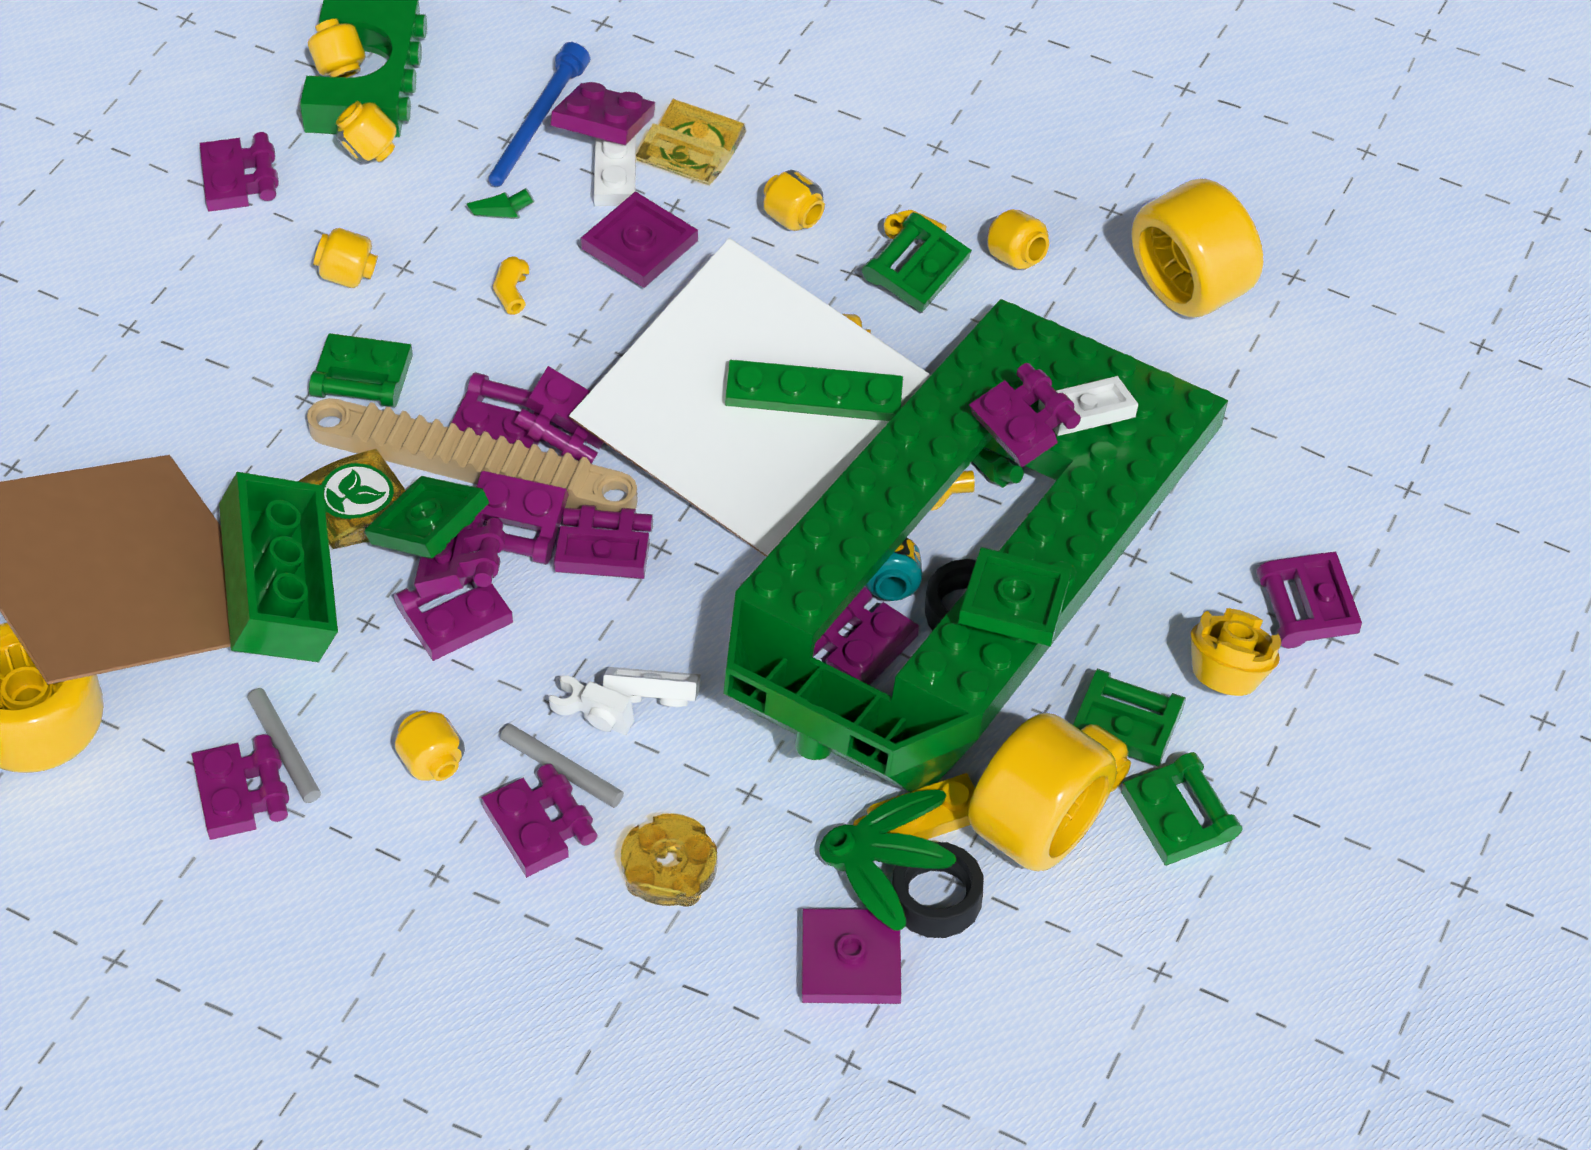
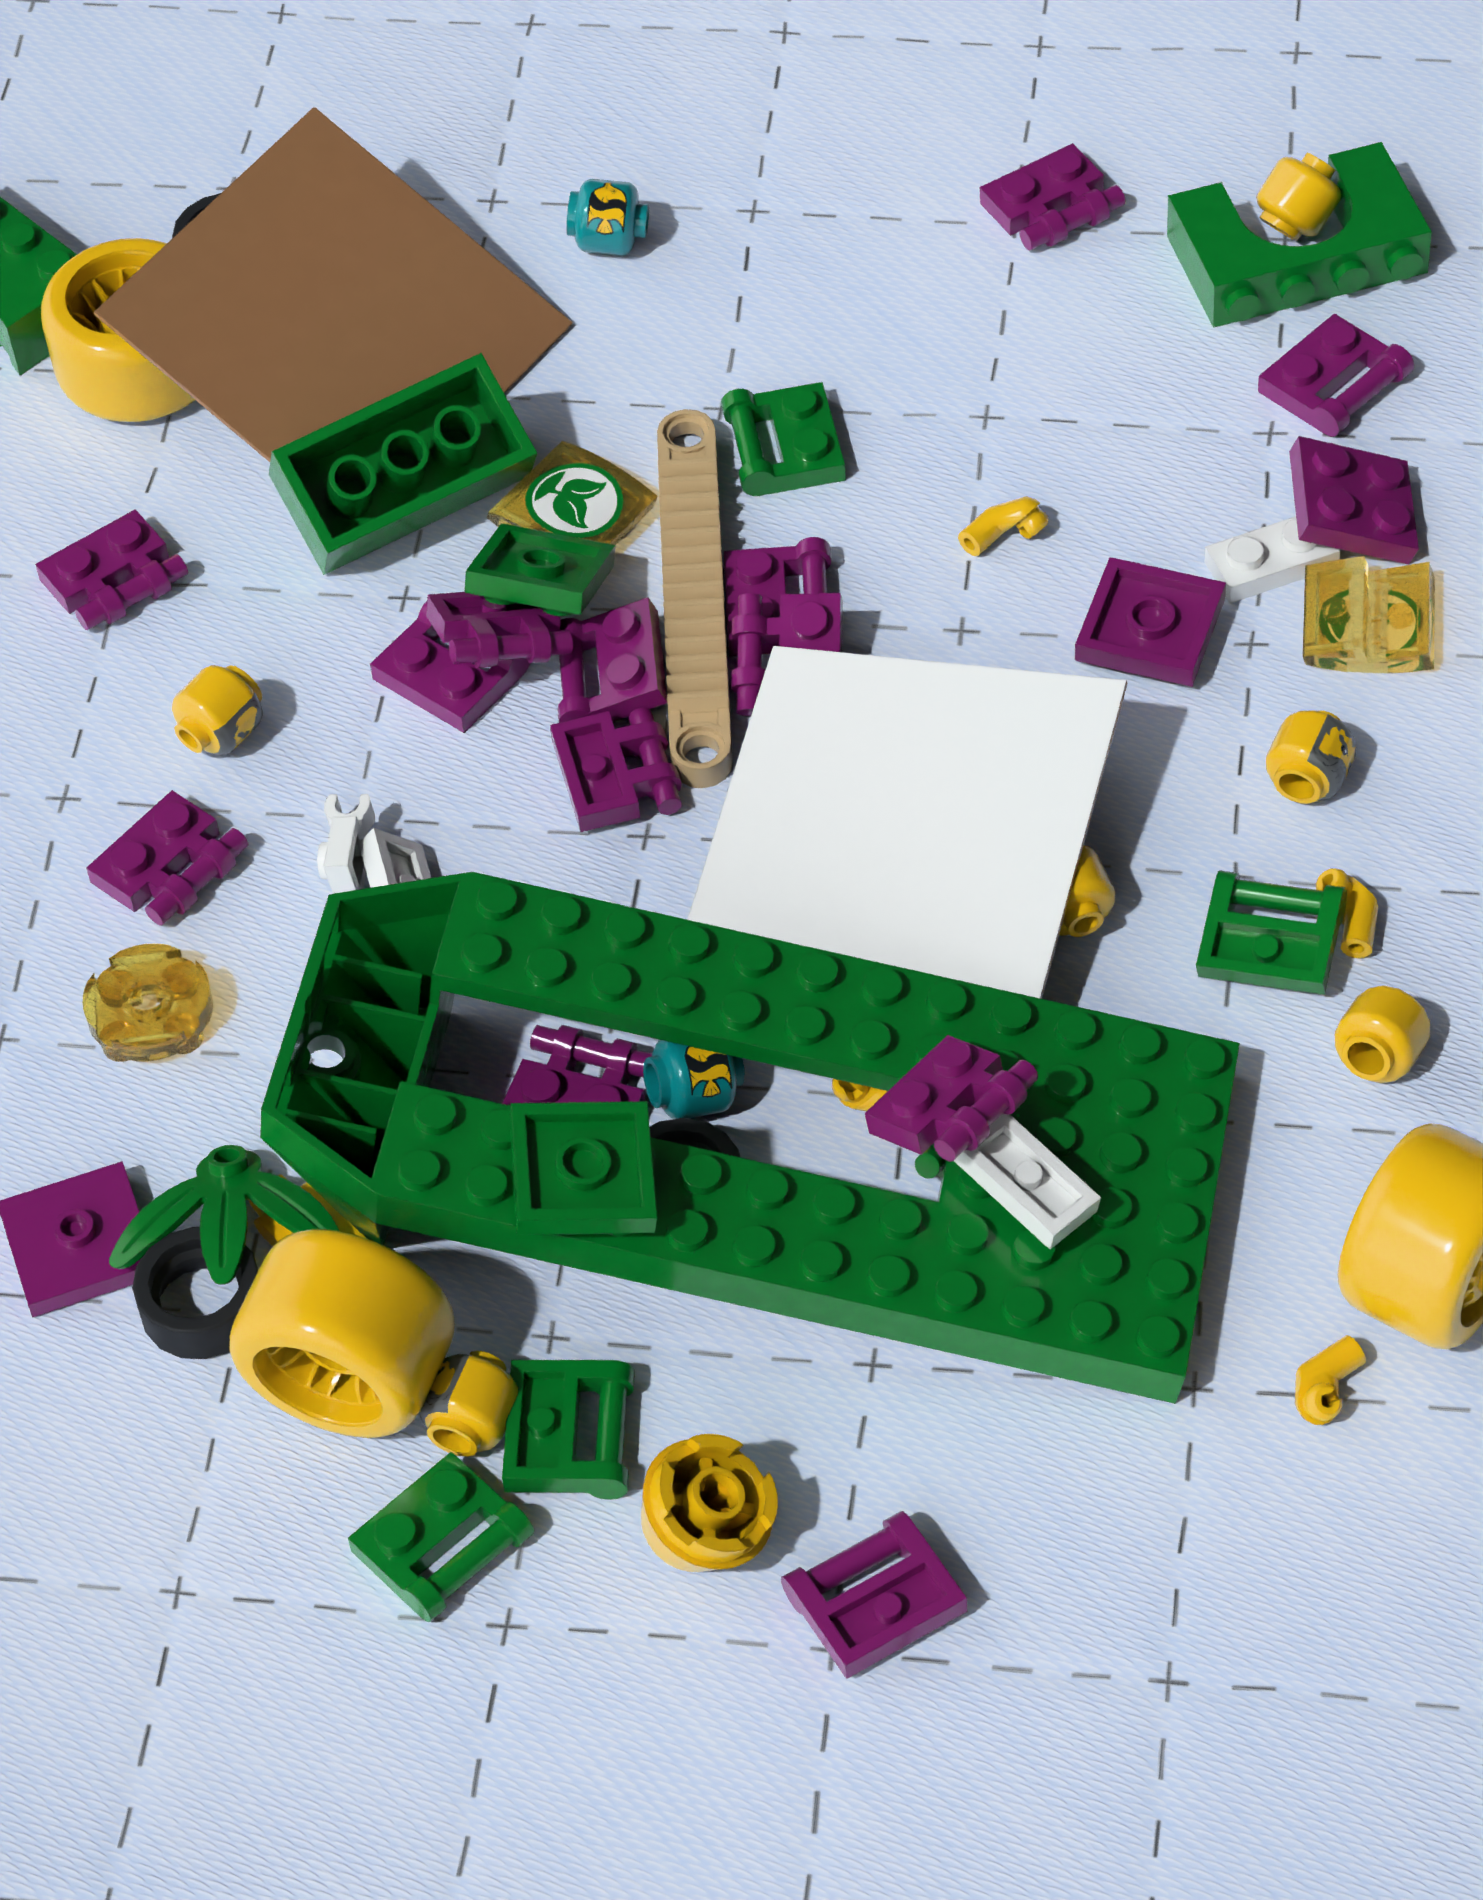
camera: 75 degrees right, 0 degrees up
light grey bar [247,688,321,803] -> none
yellow head [313,228,378,288] -> none
yellow head [336,101,396,162] -> none
green bar [466,188,534,219] -> none
blue piece [488,42,591,187] -> none
light grey bar [500,723,624,808] -> none
green plate [725,359,903,421] -> none
none -> teal head [566,179,649,256]
none -> magenta plate [1258,313,1415,437]
none -> yellow arm [1295,1335,1366,1425]

